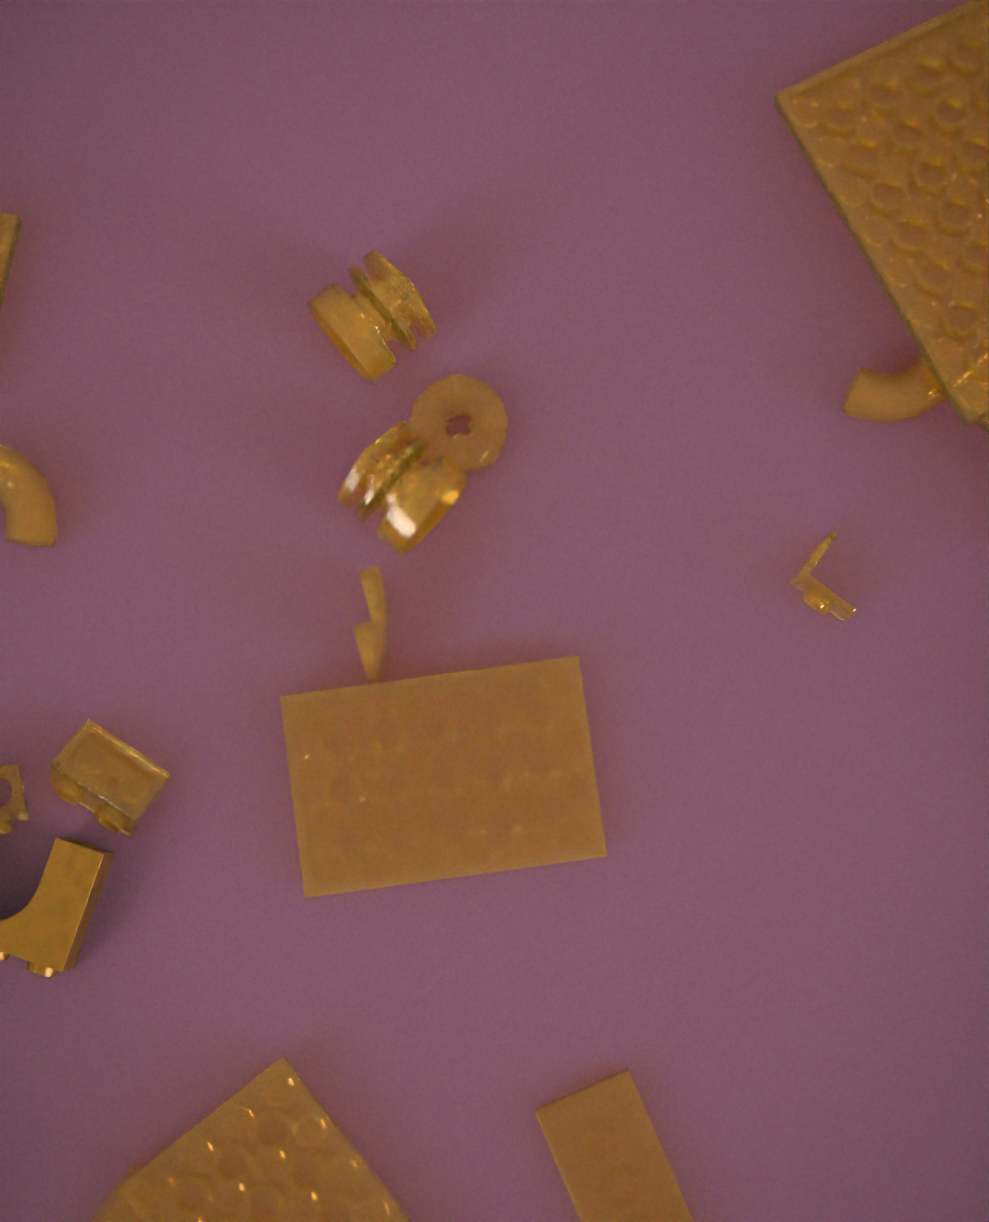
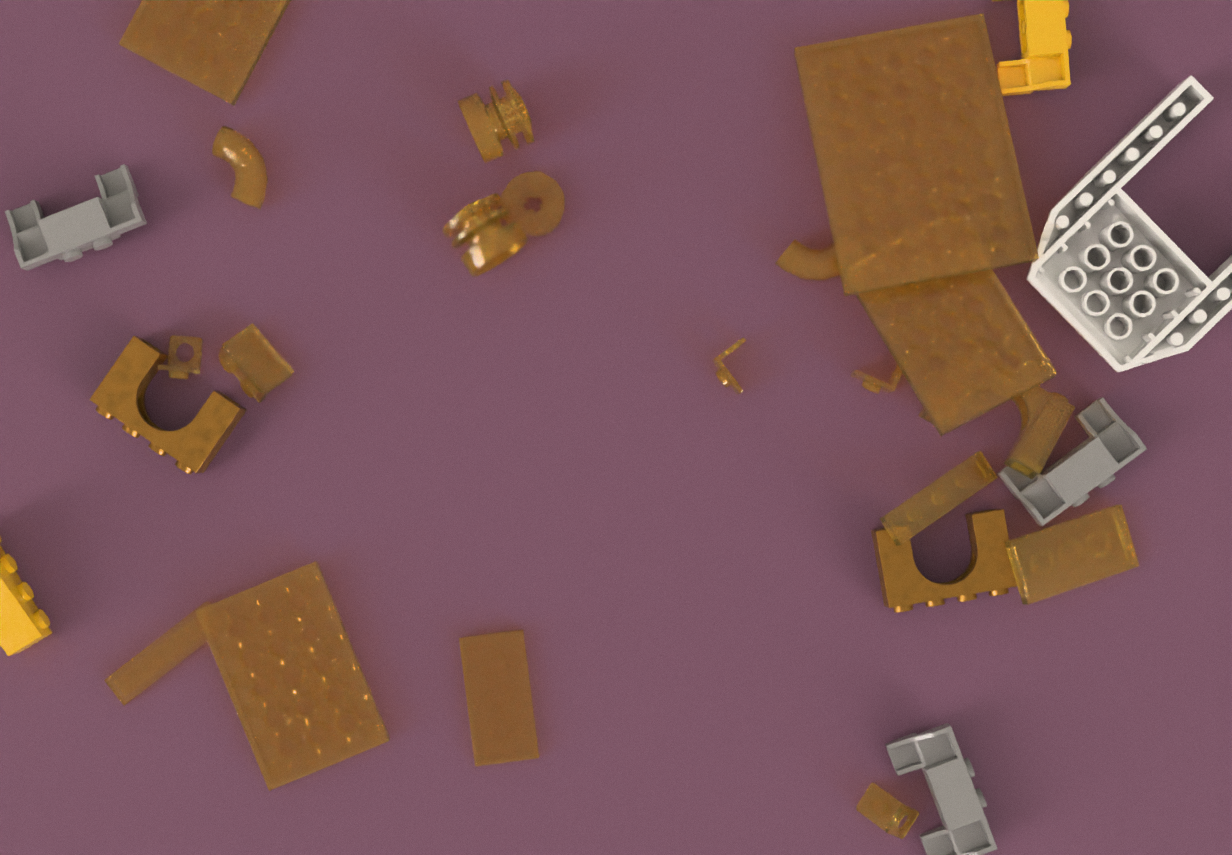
camera: 15 degrees right, 5 degrees up
clear yellow plate [280,656,607,898] -> none
clear yellow slope [352,565,392,684] -> none

